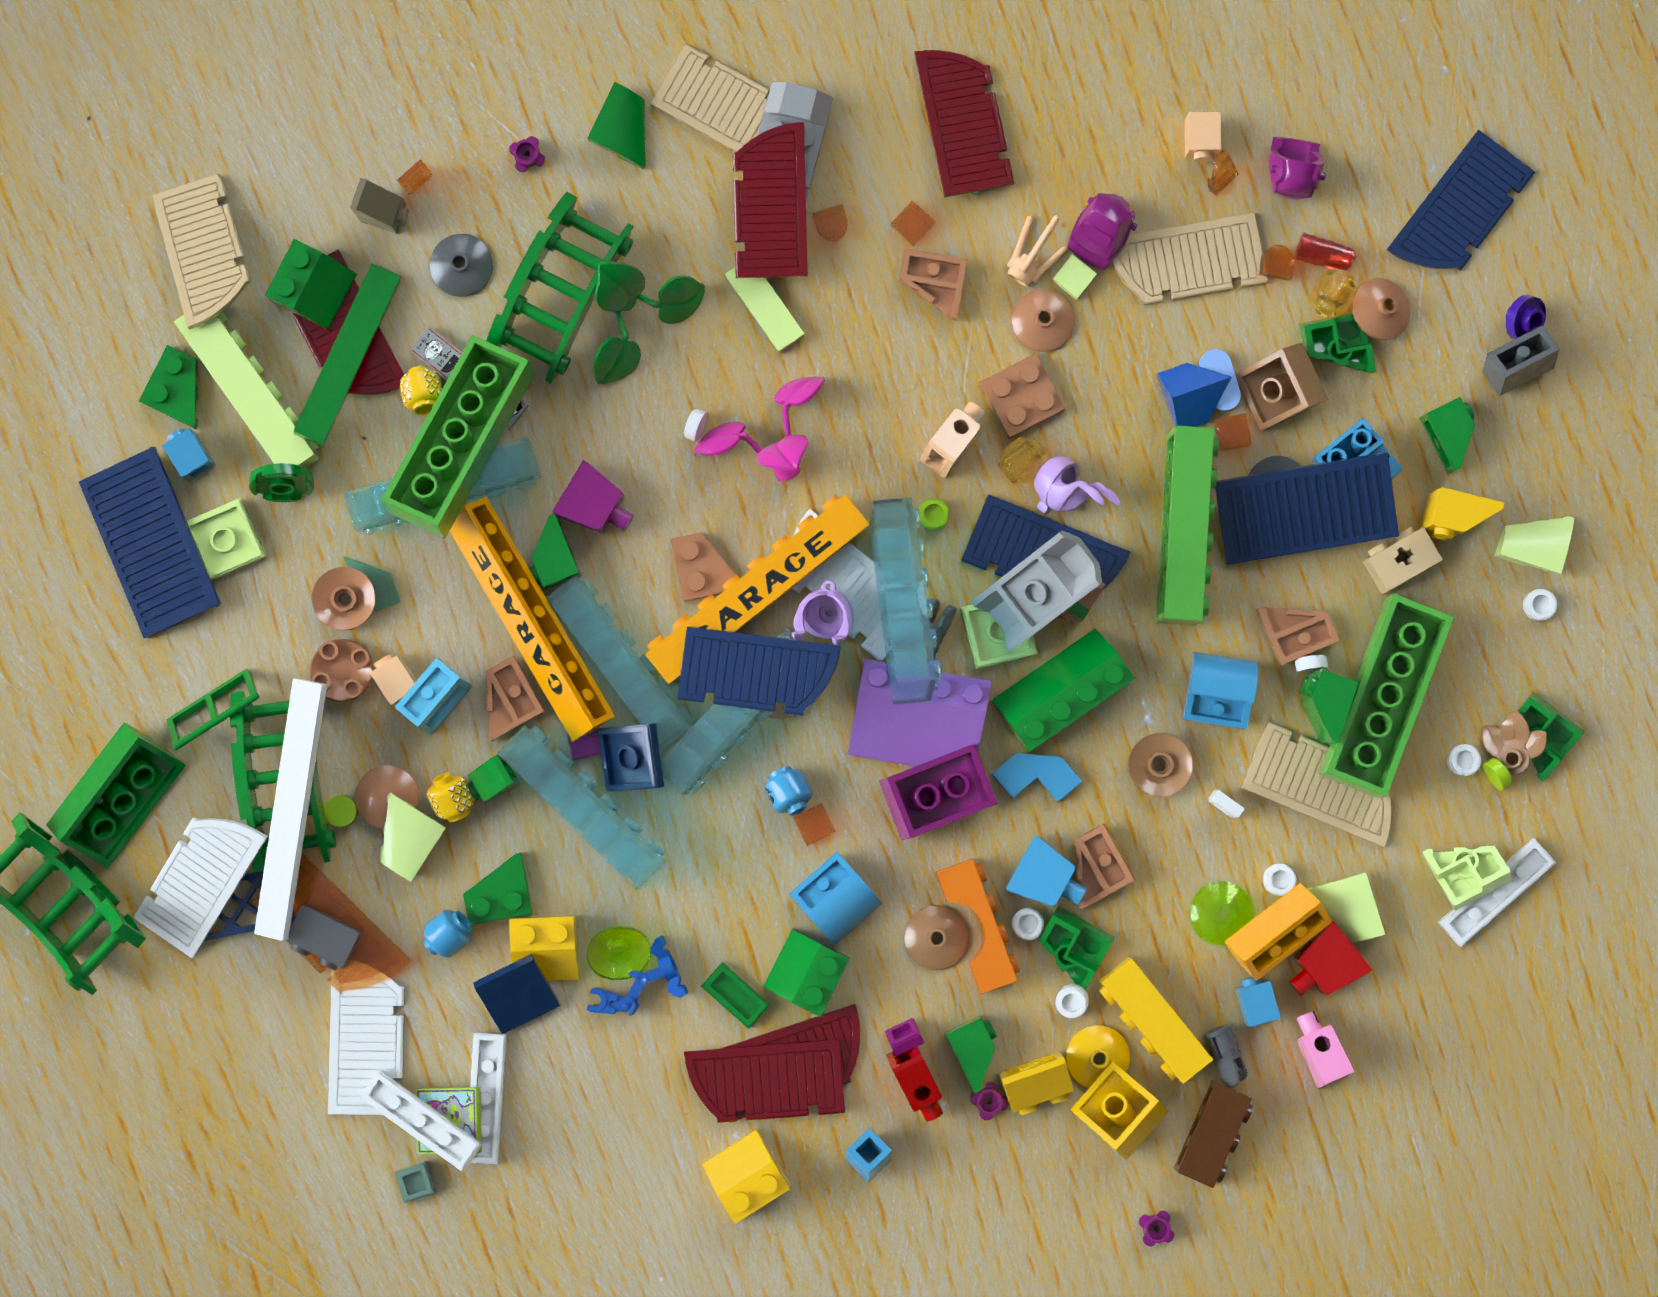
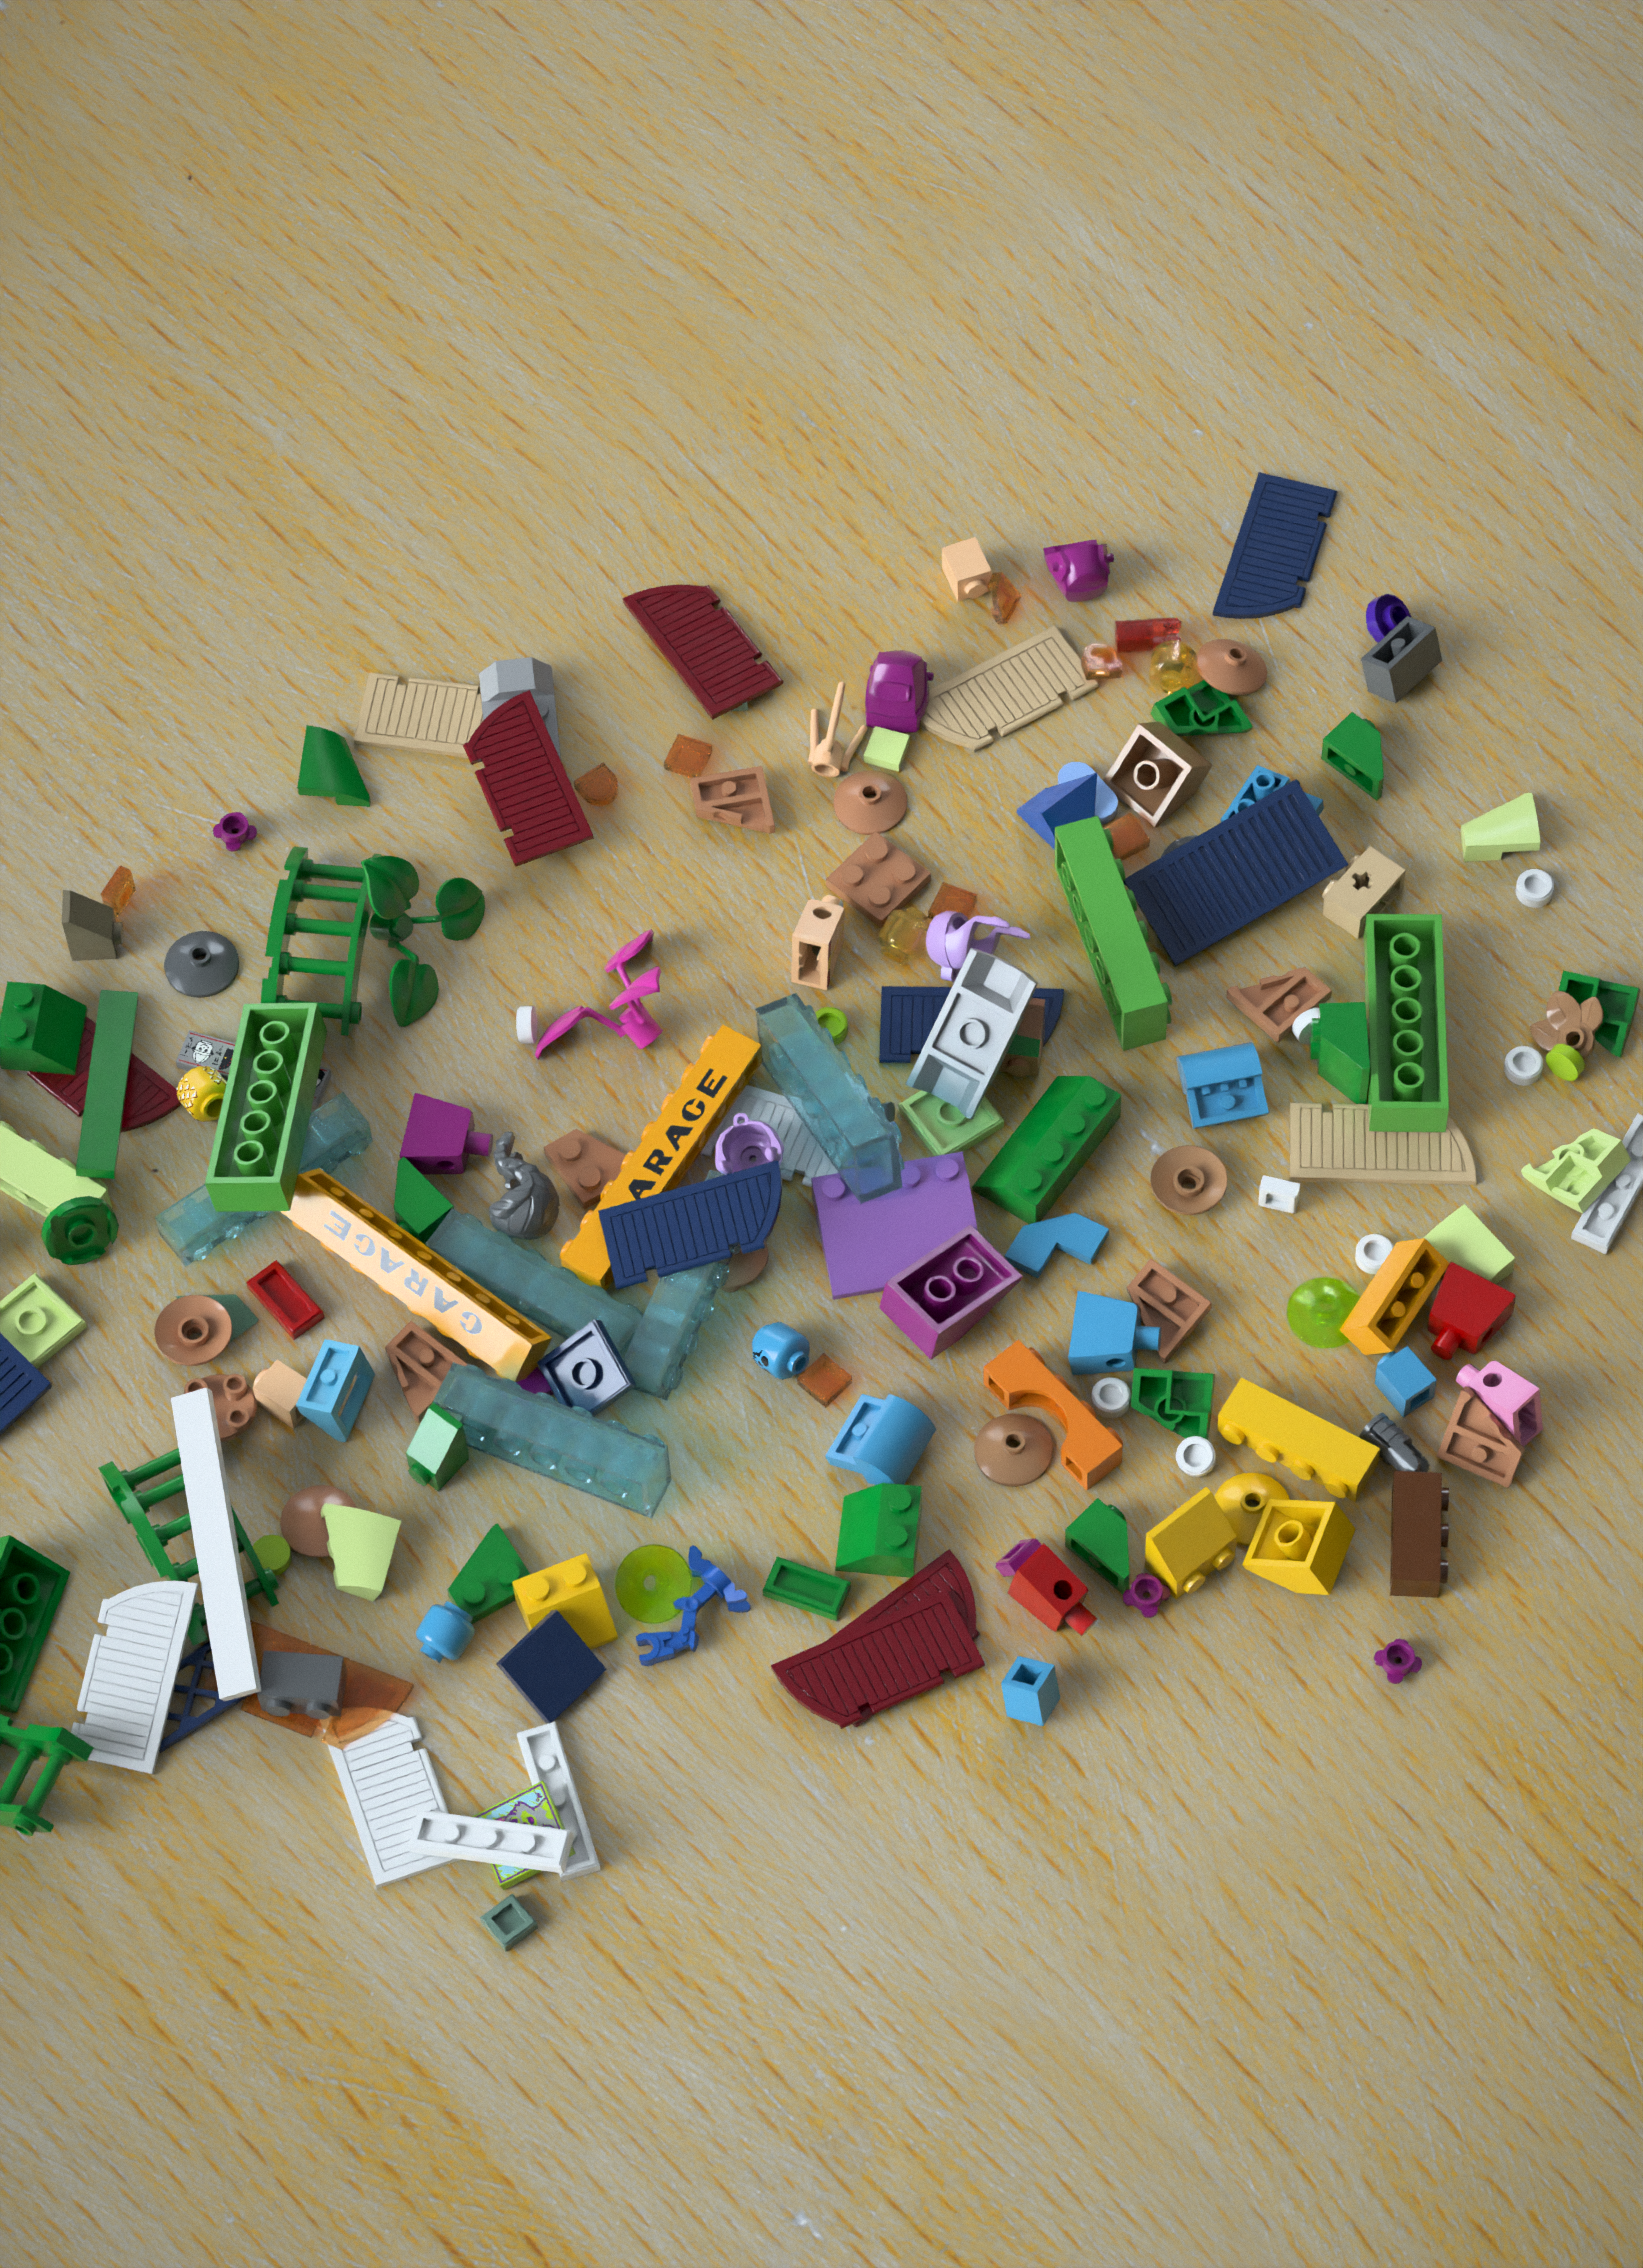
camera: 15 degrees left, 25 degrees down
green window [166,668,260,751] -> none
yellow head [427,772,474,822] -> none
yellow slope [702,1129,791,1224] -> none
yellowish green tile [725,268,805,353] -> none
yellow slope [1419,487,1504,542] -> none
none -> red tile [246,1260,325,1340]
none -> dark grey hair [488,1132,560,1240]
none -> clear orange tile [928,882,977,920]
none -> nougat wing [1436,1386,1525,1488]

